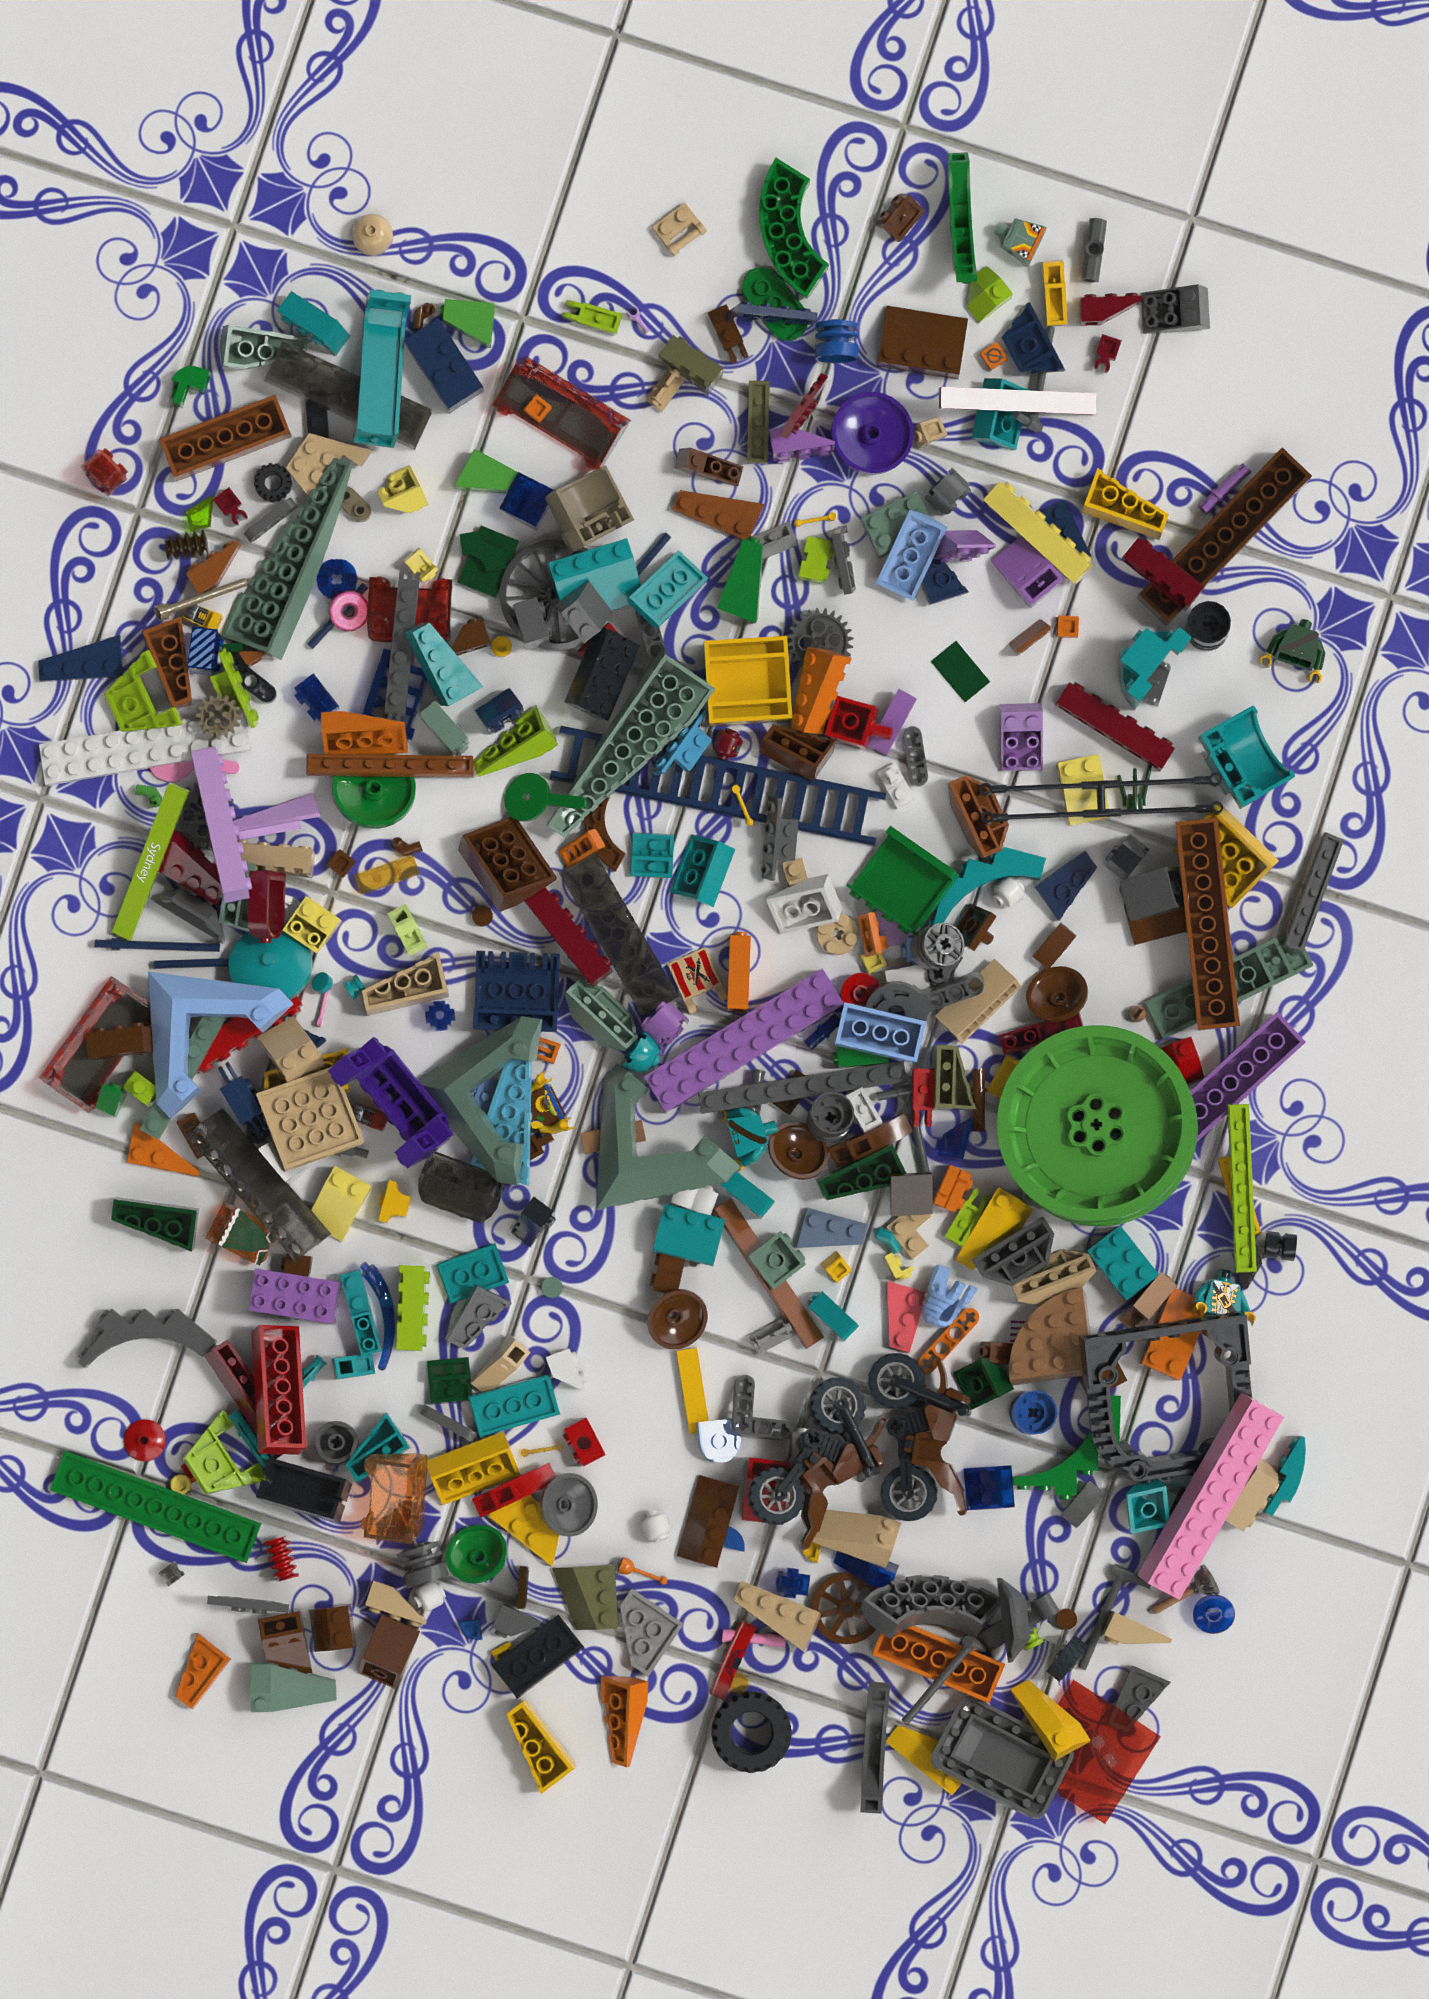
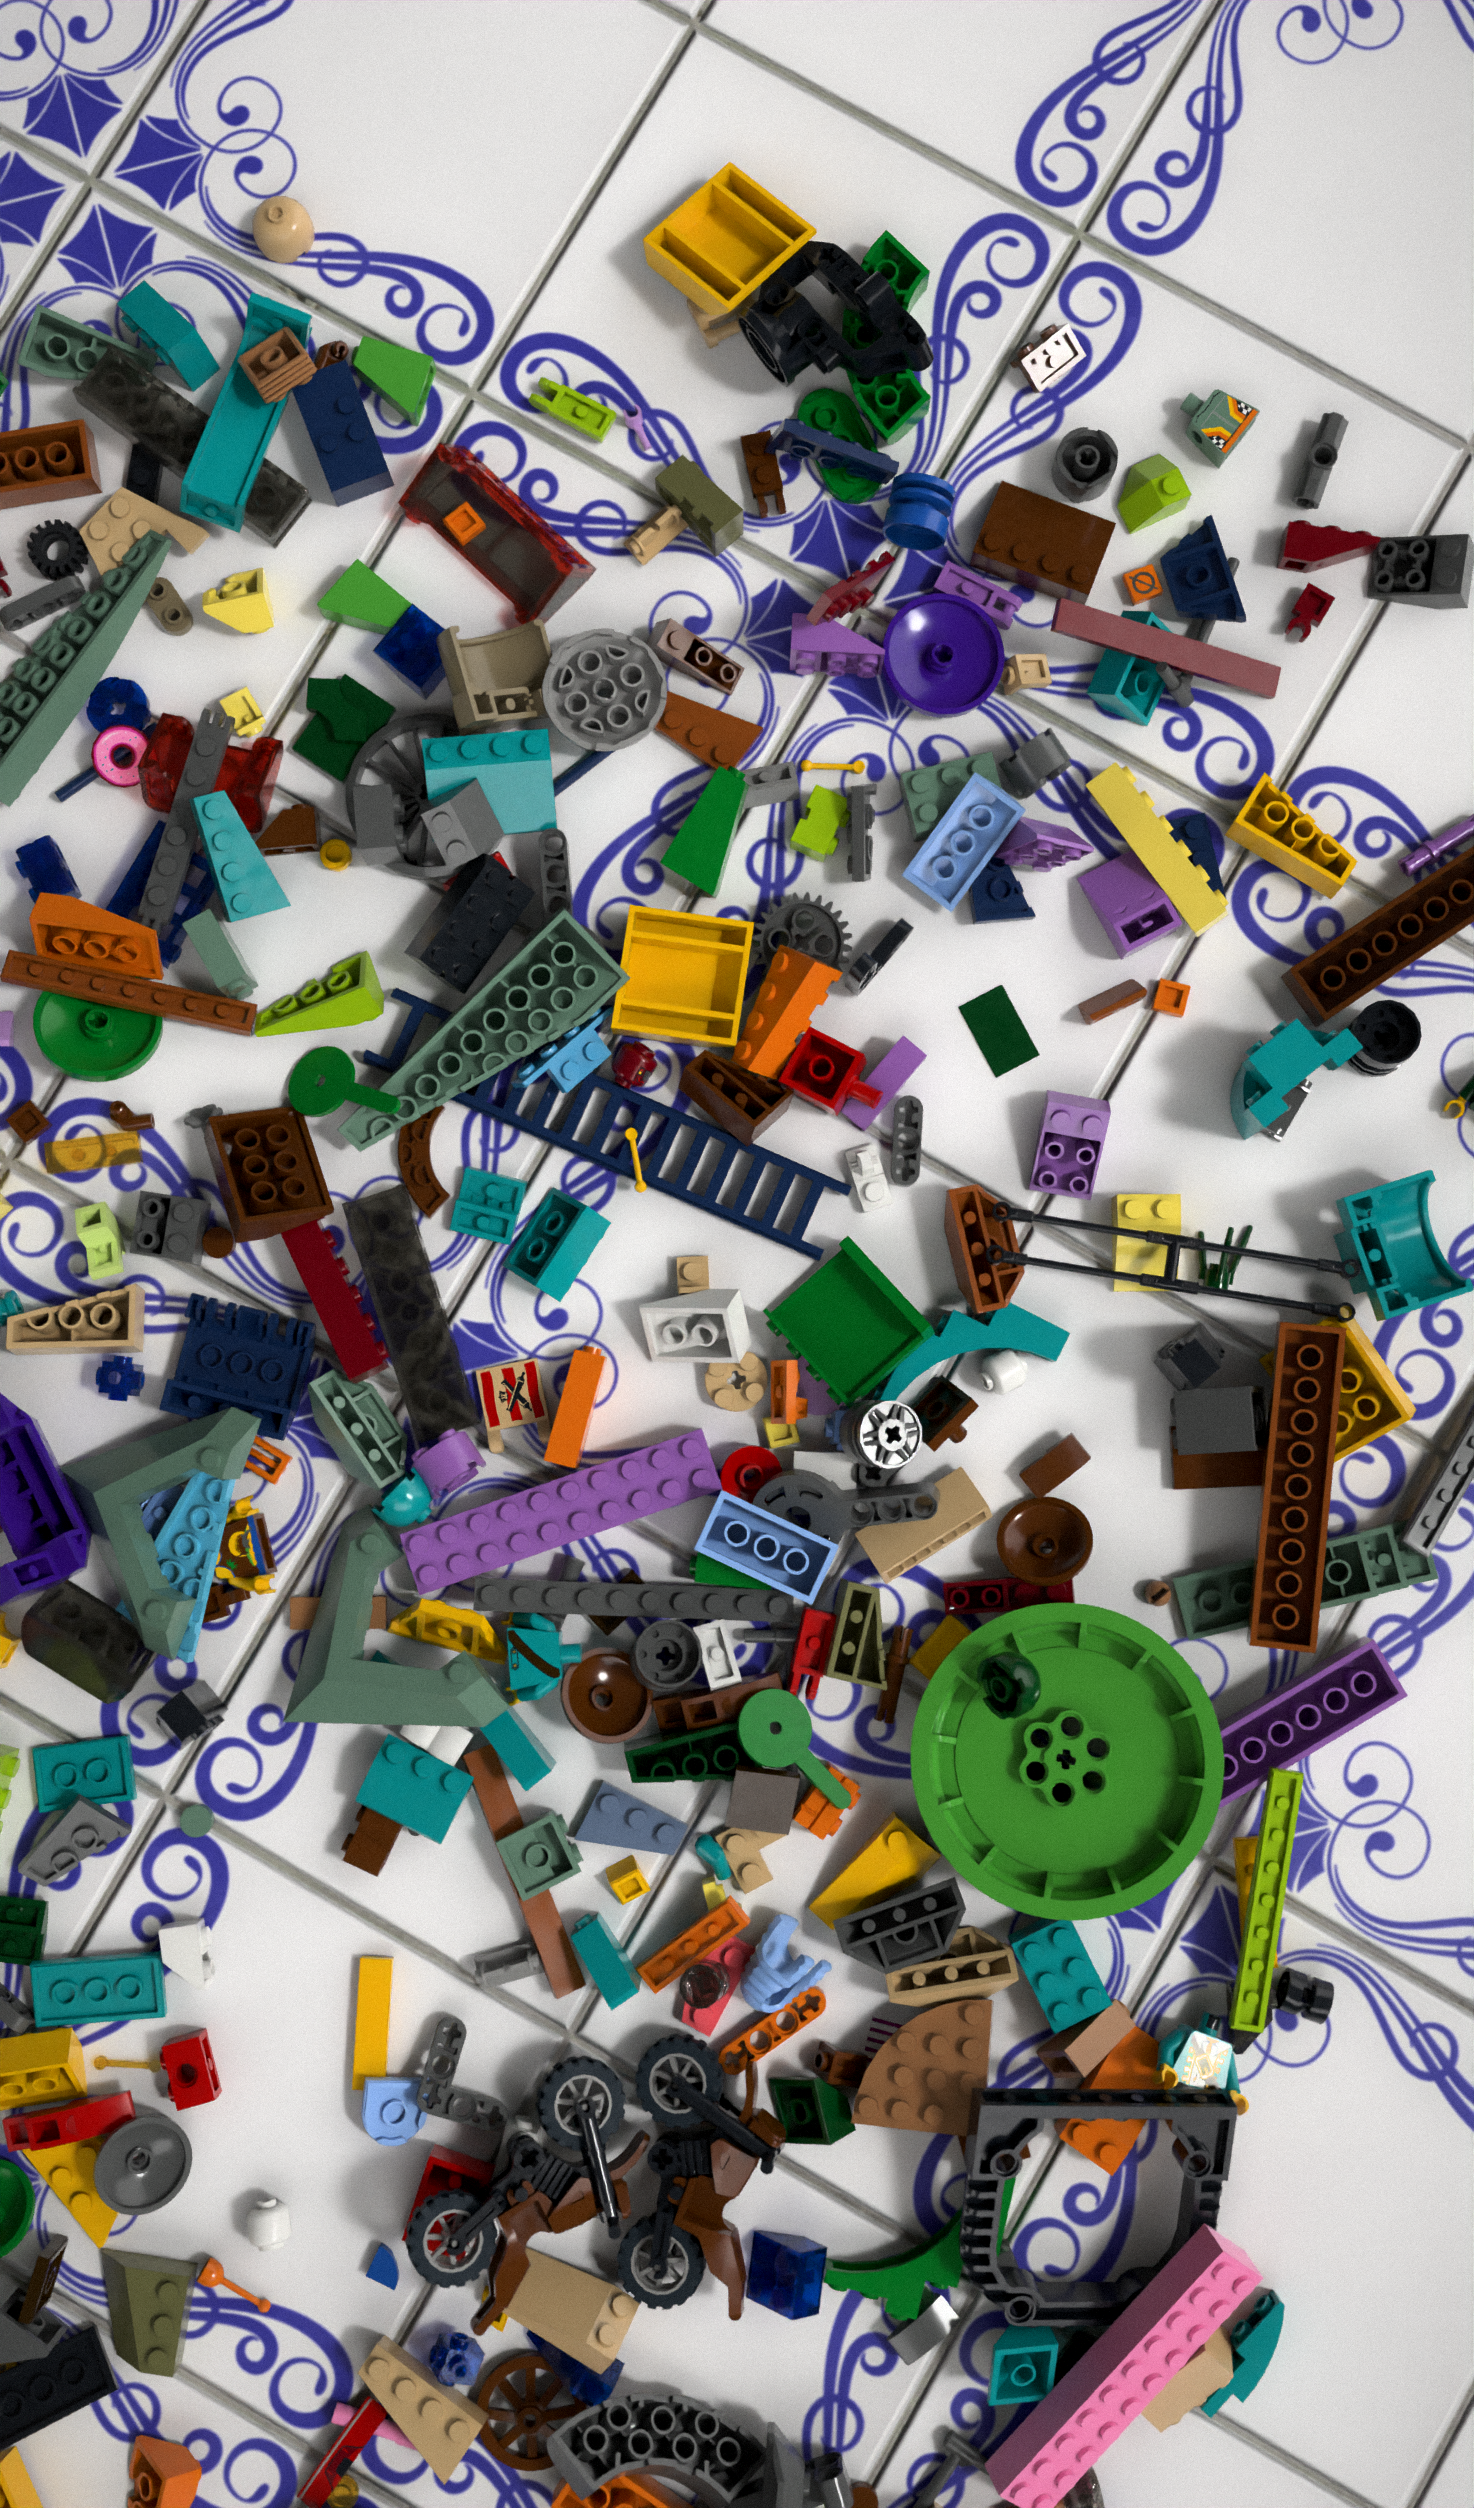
camera: 15 degrees right, 0 degrees up
tan slope [470,1334,531,1392] -> none
dark blue slope [475,688,524,734] -> none
orange slope [558,829,605,869] -> none
light grey plate [620,1589,684,1677] -> none
teal plate [627,550,709,630] -> none
reddish brown dish [647,1289,708,1349] -> none
reddish brown slope [677,1475,740,1568] -> none
olive plate [747,380,770,464] -> none
dark grey bracket [761,796,799,881] -> none
clear blue pin [804,1013,840,1051] -> none
clear blue slope [934,1118,974,1161] -> none
lime hinge [944,1188,990,1247] -> none
green arch [947,152,977,284] -> none
blue wheel [1009,1390,1058,1435] -> none
dark blue wing [1034,850,1097,921] -> none
yellow slope [1042,260,1068,326] -> none
dark red brick [1055,682,1175,771] -> none
dark red wedge [1121,537,1205,612] -> none
red slope [1161,1037,1204,1083] -> none
none -> dark grey slope [130,1191,211,1265]
none -> dark grey plant [184,1104,223,1134]
none -> medium nougat brick [237,327,317,404]
none -> yellow wing [387,1598,508,1665]
none -> light grey brick [542,628,667,751]
none -> orange tile [635,1895,751,1994]
none -> yellow slope [642,162,817,316]
none -> clear smoke wheel [679,1960,730,2009]
none -> black piece [736,241,934,387]
none -> green piece [737,1689,851,1809]
none -> black beam [845,918,914,996]
none -> medium lavender plate [933,560,1023,630]
none -> dark green cylinder [977,1651,1041,1720]
none -> dark grey brick [1051,427,1118,503]

